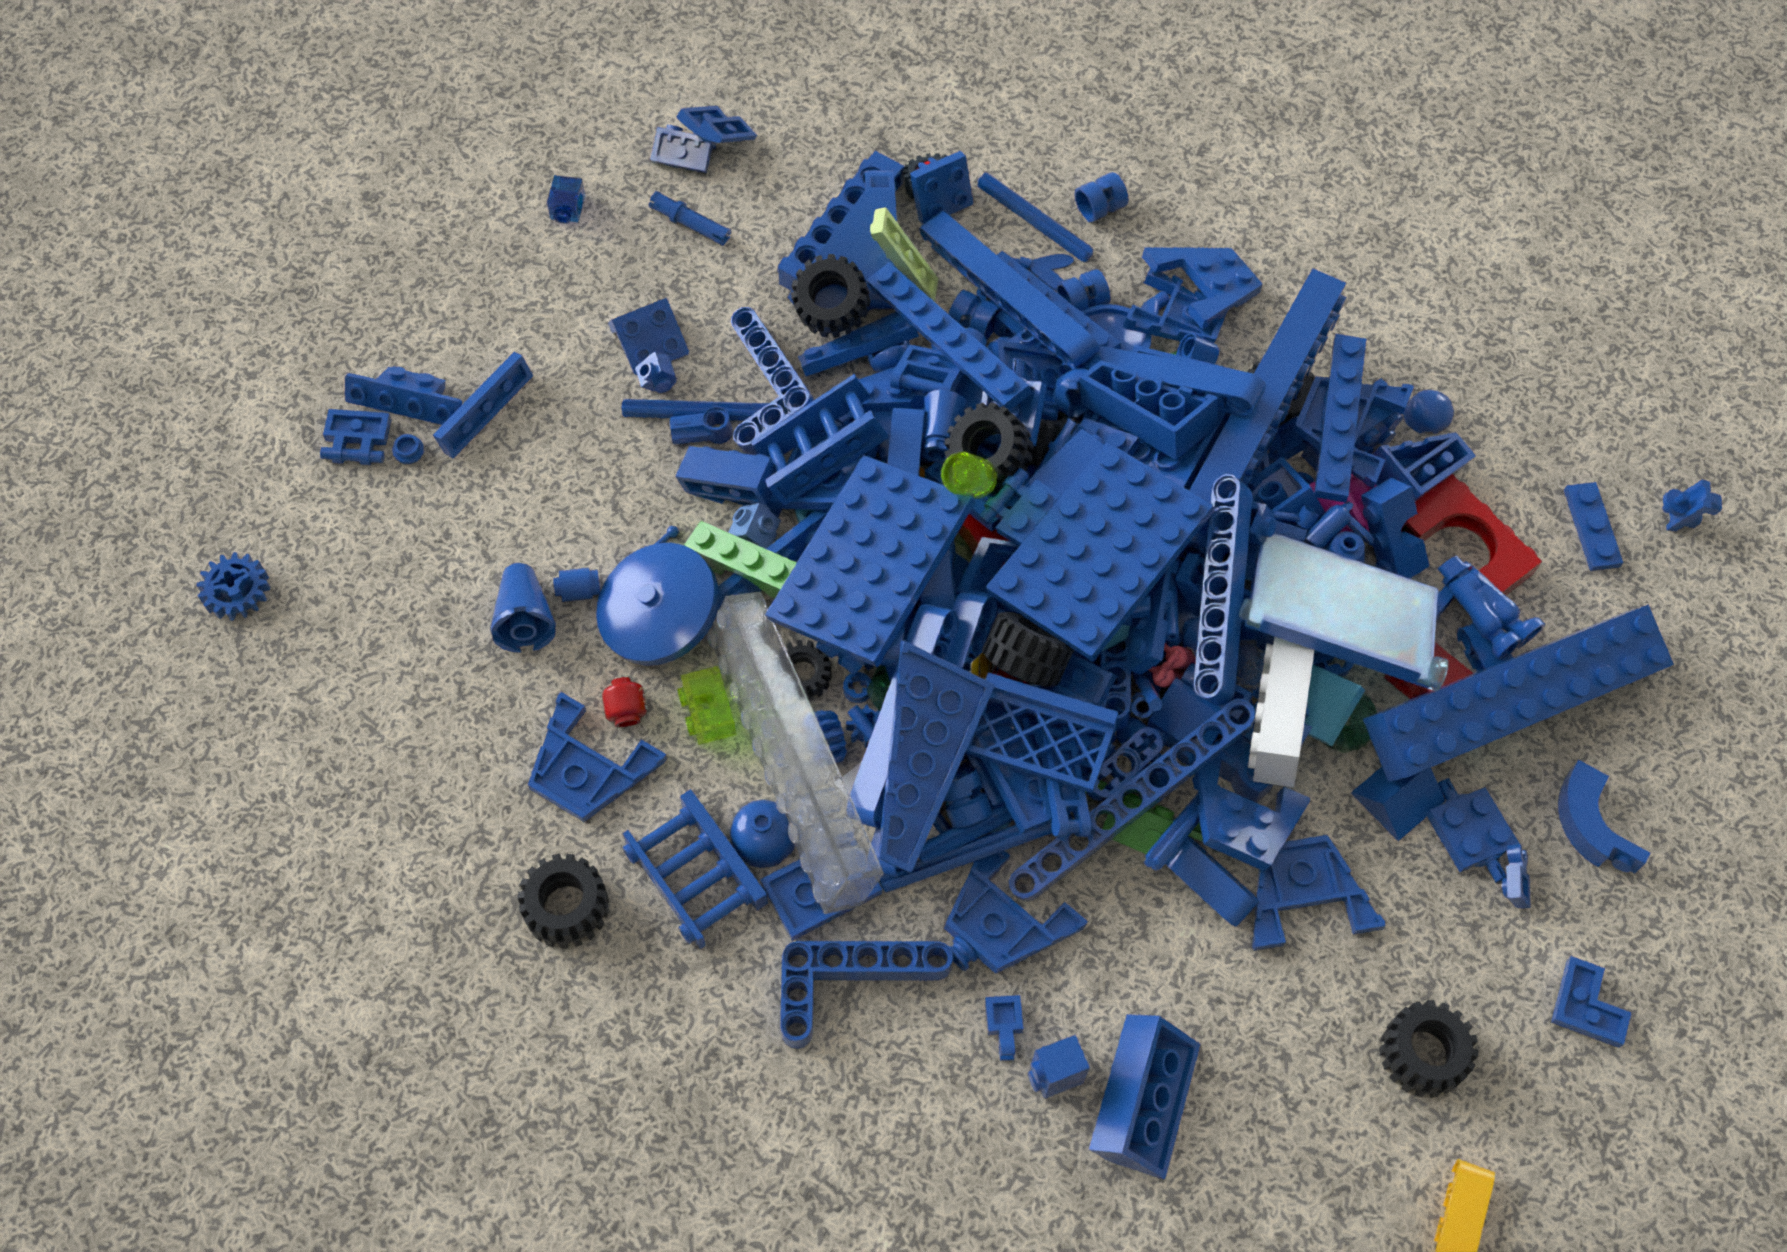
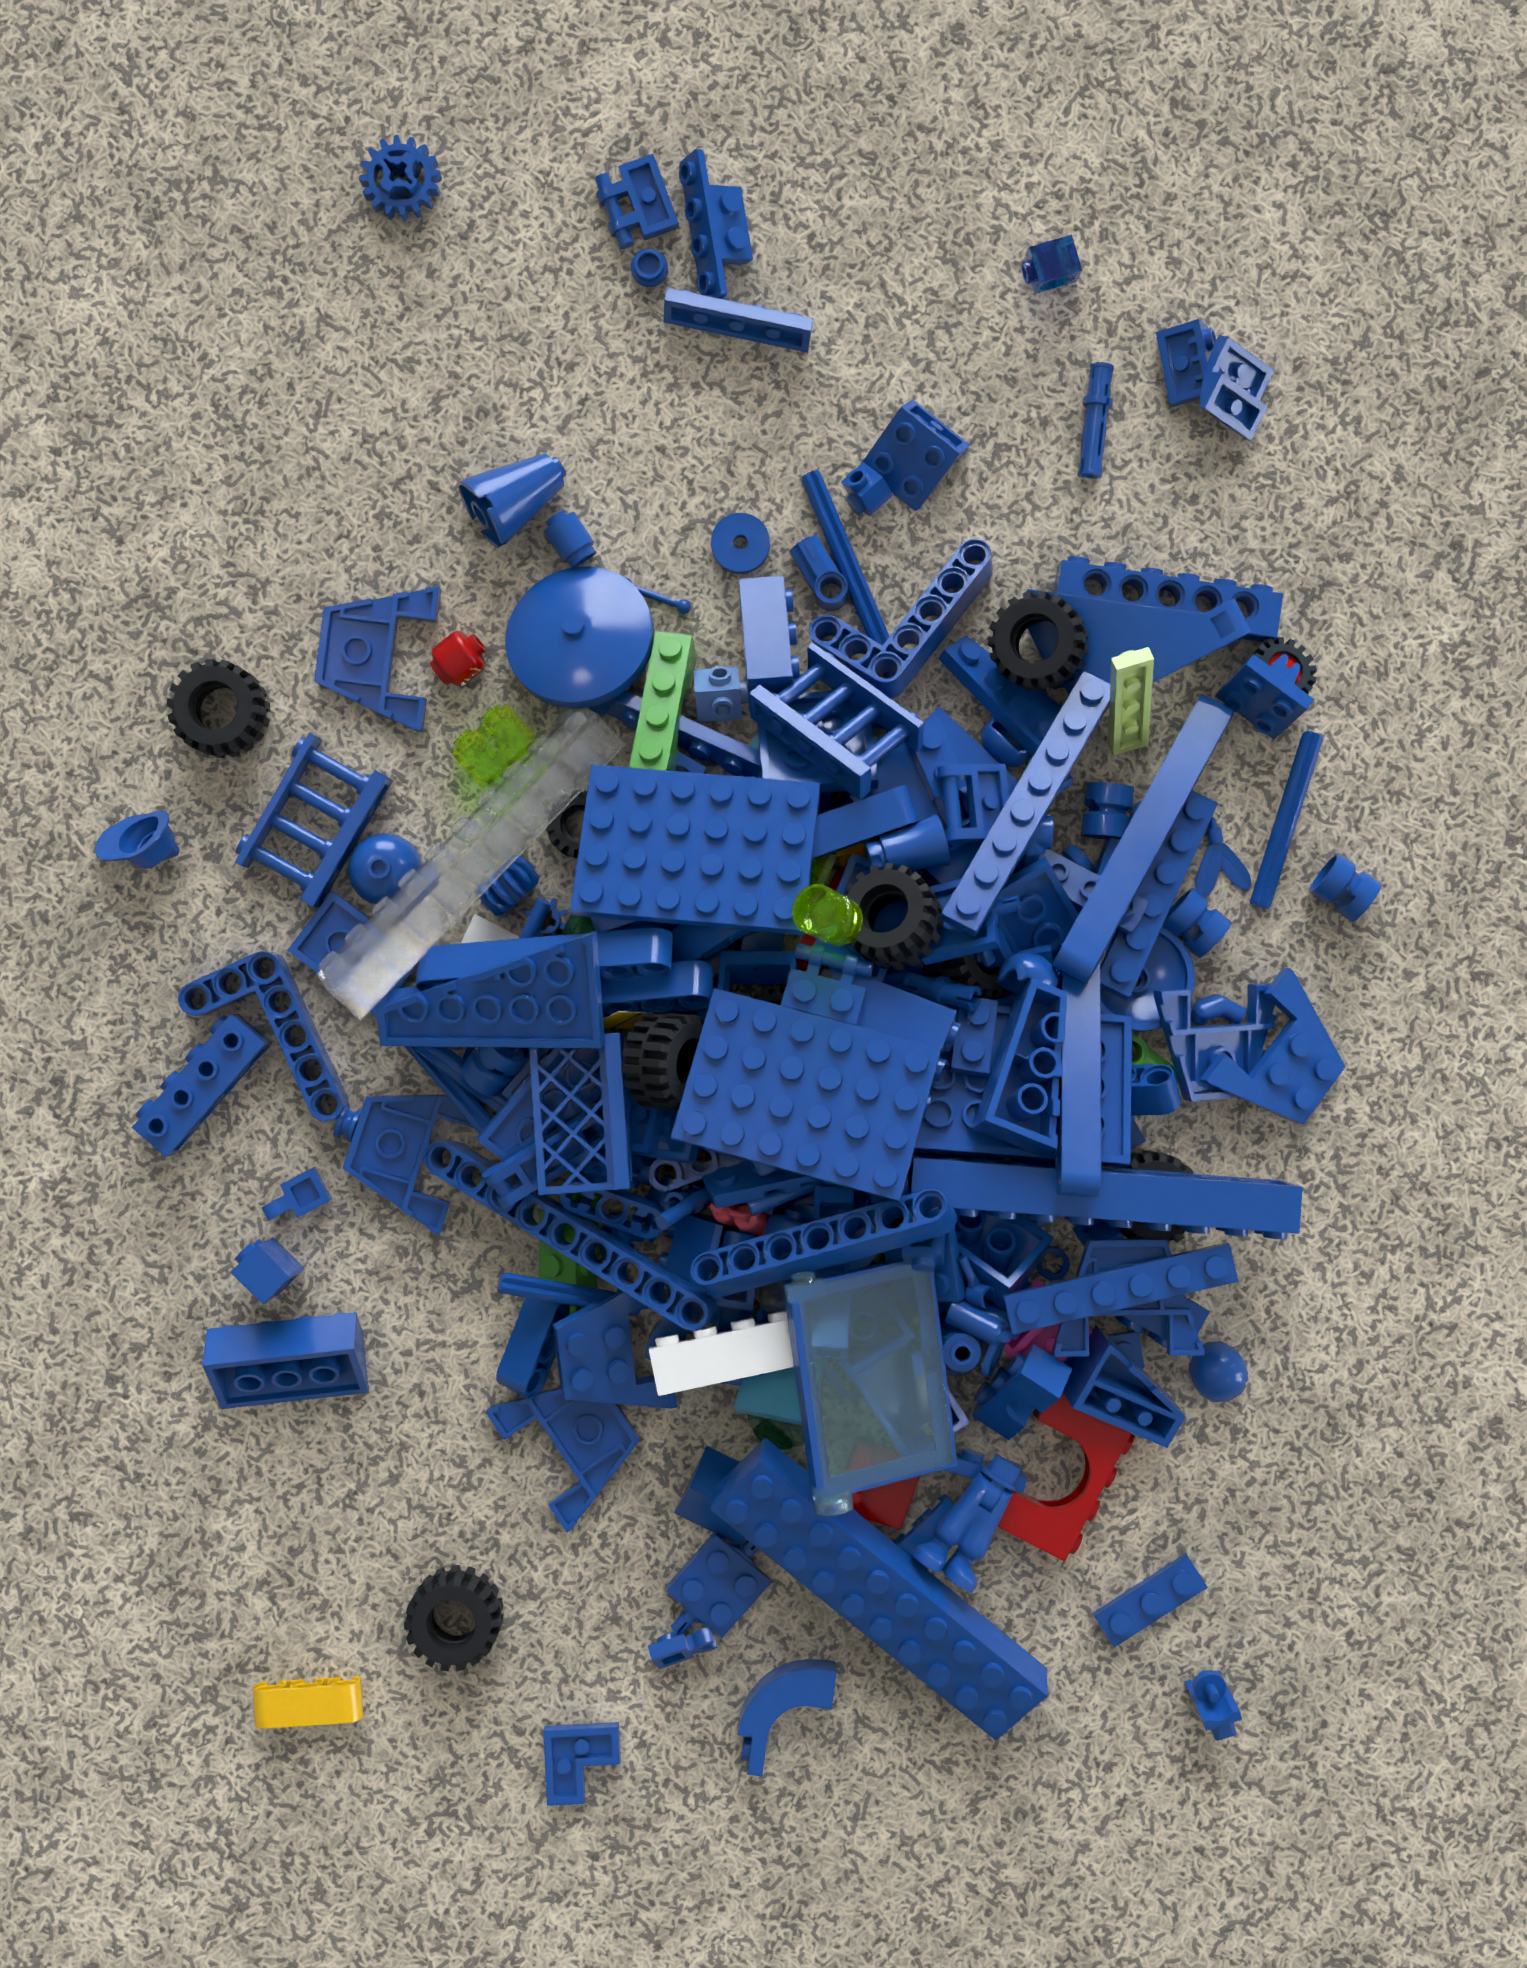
camera: 70 degrees right, 25 degrees up
none -> blue piece [95,810,180,869]
none -> blue brick [131,1014,272,1157]
none -> blue piece [711,513,770,574]

